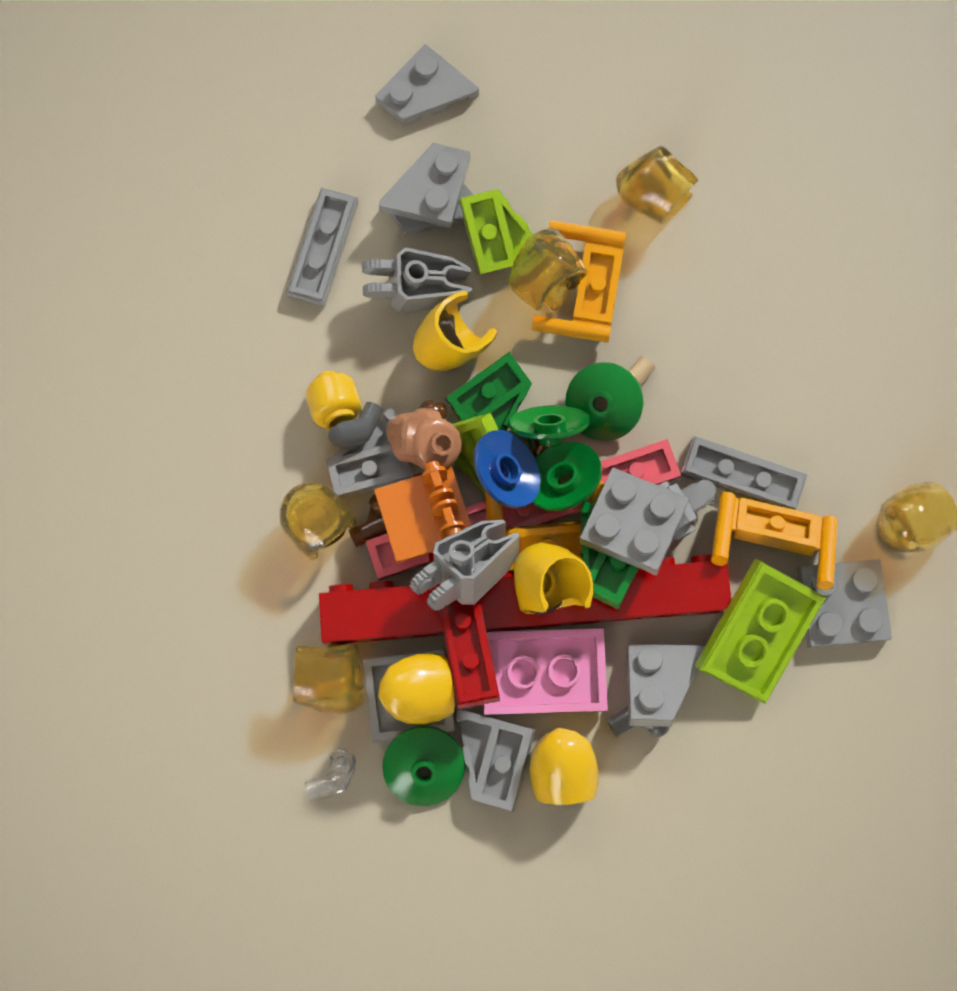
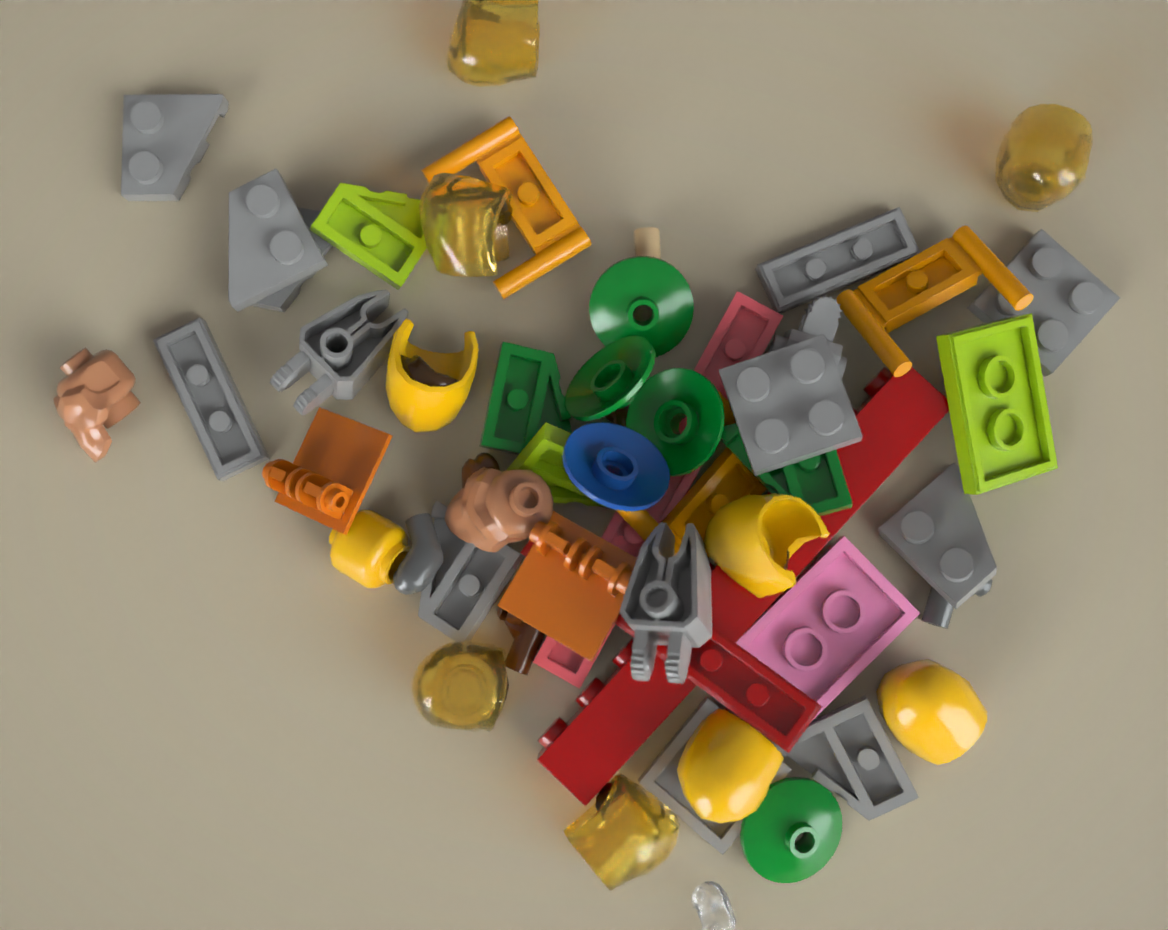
camera: 45 degrees left, 5 degrees up
none -> nougat head [53,347,141,463]
none -> orange hinge [262,407,393,535]

